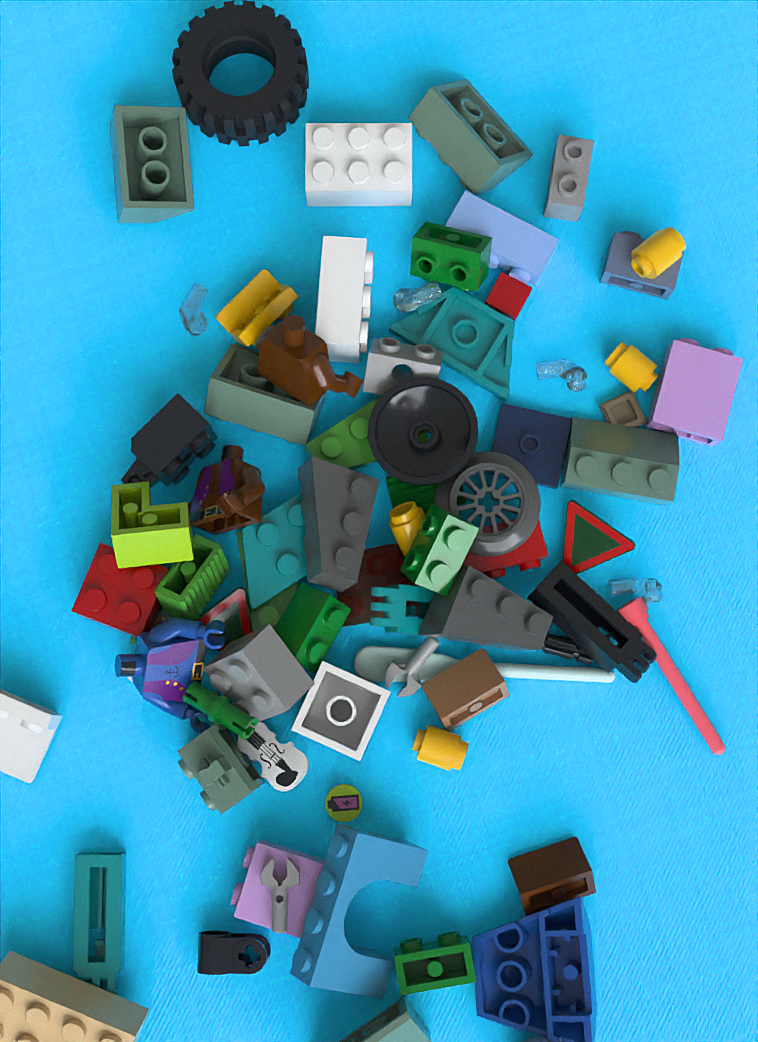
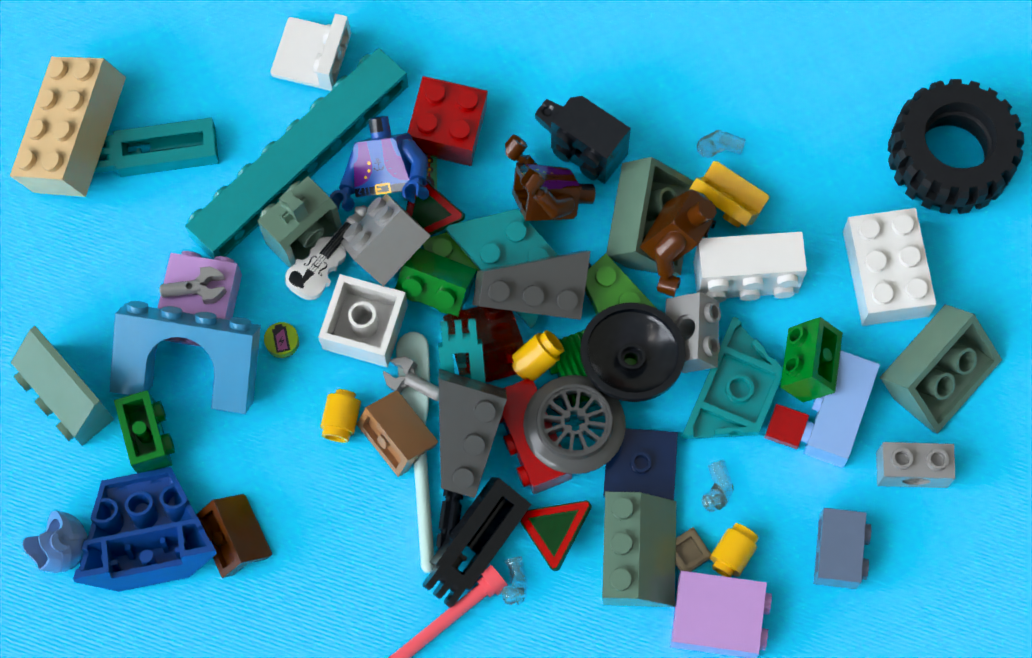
camera: 85 degrees right, 10 degrees down
sand green slope [110,105,194,223] -> none
lime brick [111,481,194,568] -> none
bright green brick [153,534,231,620] -> none
green pin [183,681,258,740] -> none
black piece [197,930,271,975] -> none
clear light blue arm [393,280,443,313] -> none
brick [400,503,479,596] -> none
yellow brick [631,227,686,279] -> none
none -> teal brick [185,48,409,259]

